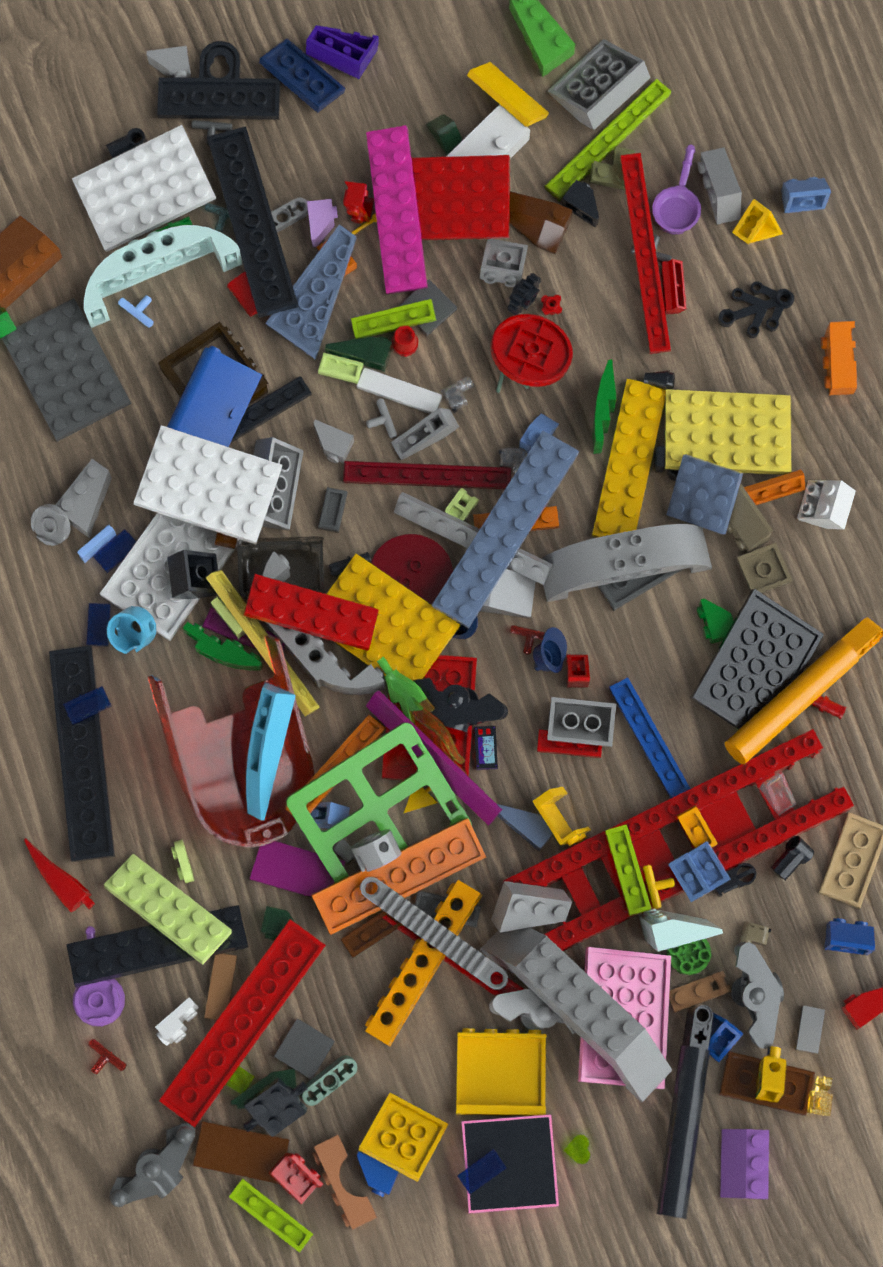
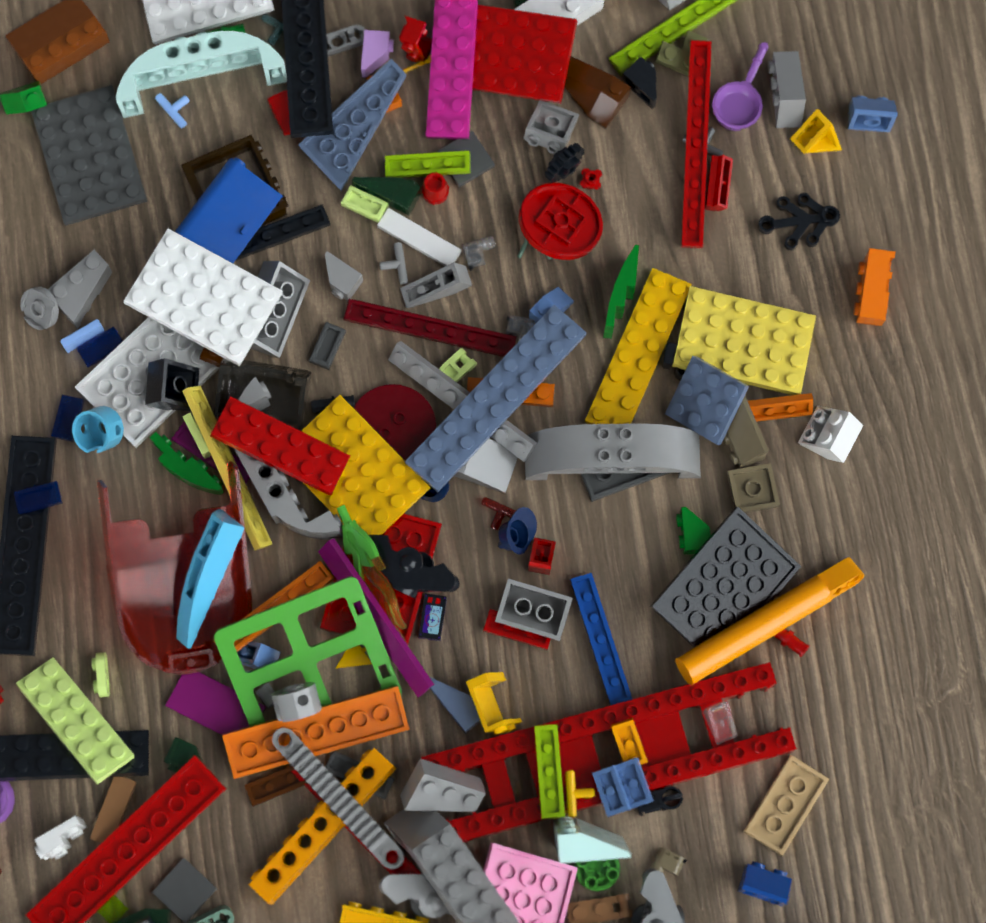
camera: 10 degrees right, 0 degrees up
black cone [644,370,675,390] -> none
black piece [771,836,814,881] -> none

